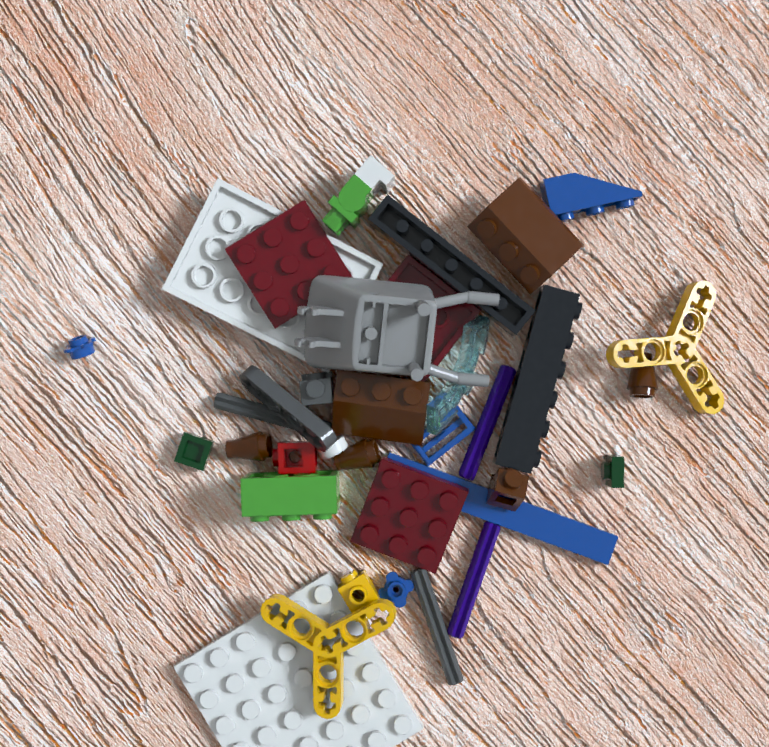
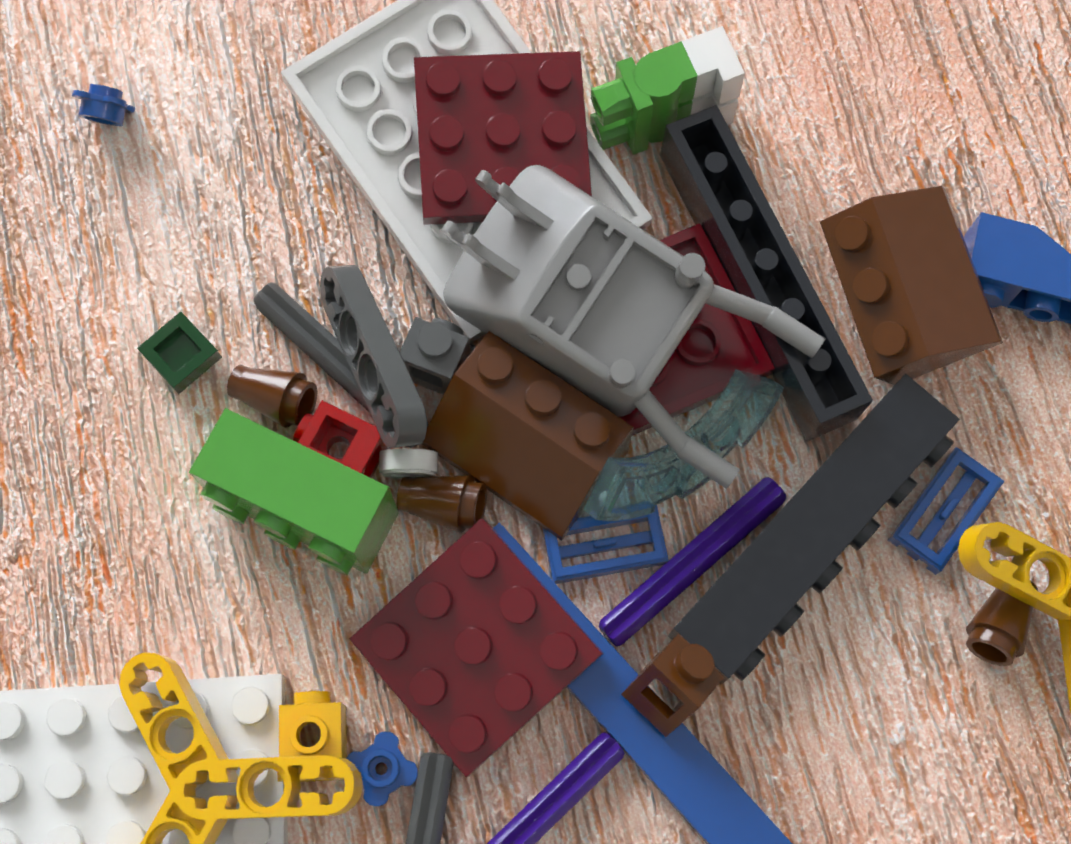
camera: 25 degrees right, 15 degrees down
dark green plate [601,454,624,488] -> none
none -> blue tile [888,447,1004,575]

